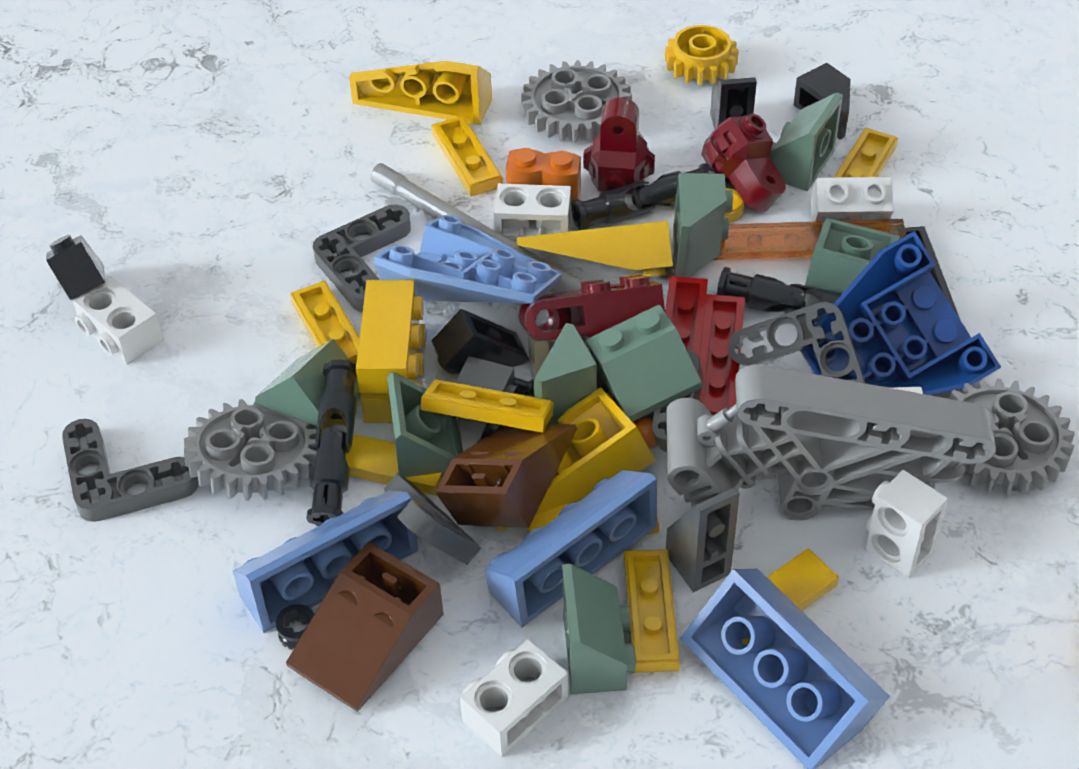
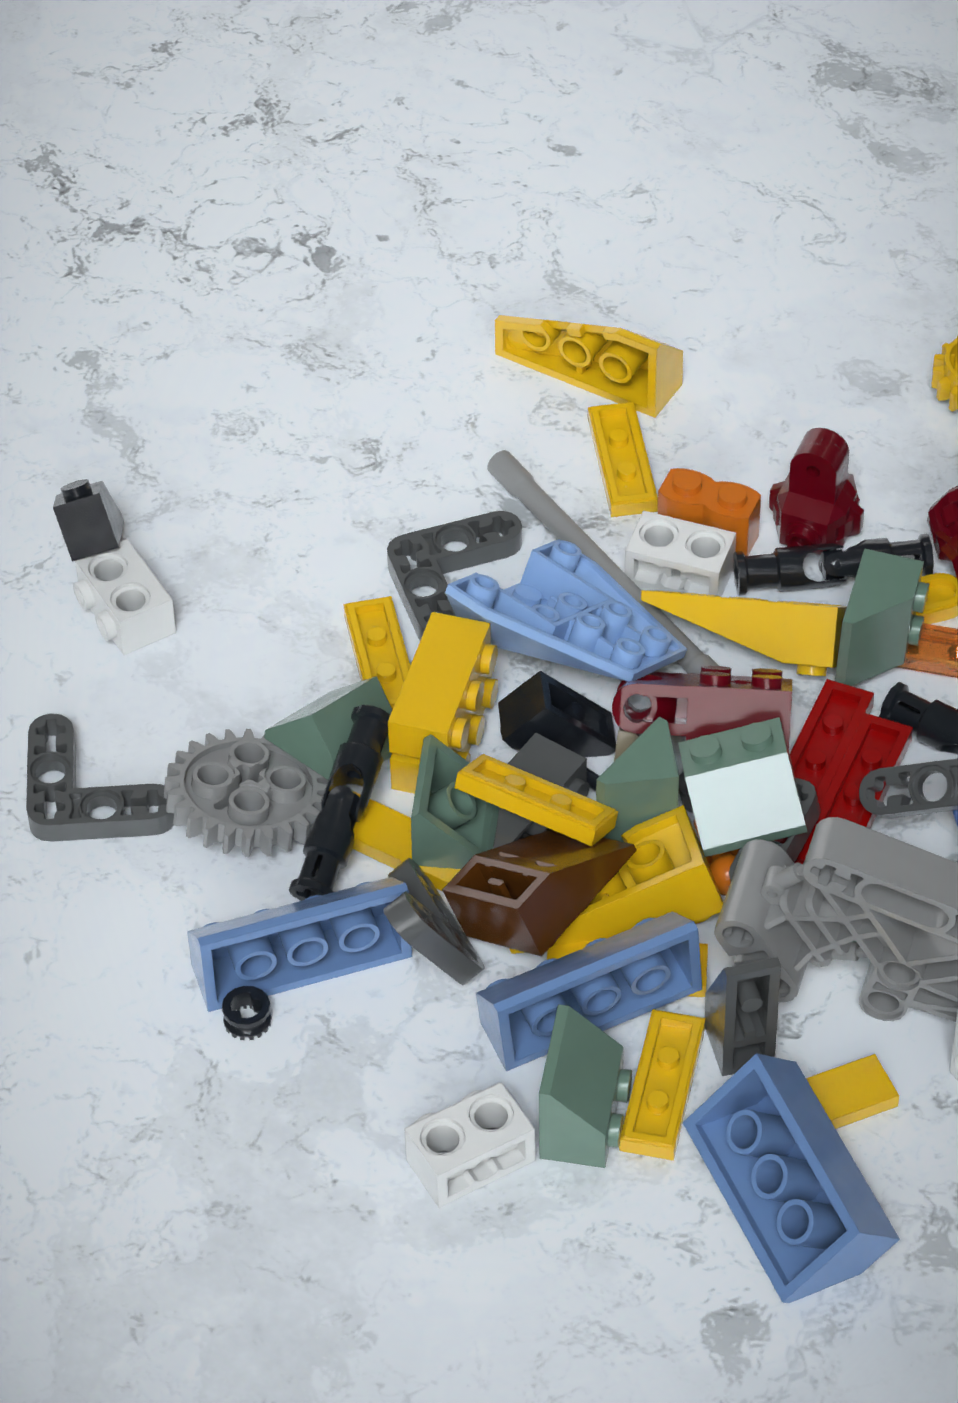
camera: 15 degrees right, 0 degrees up
reddish brown slope [286,542,444,712] -> none
light grey gear [521,60,632,143] -> none

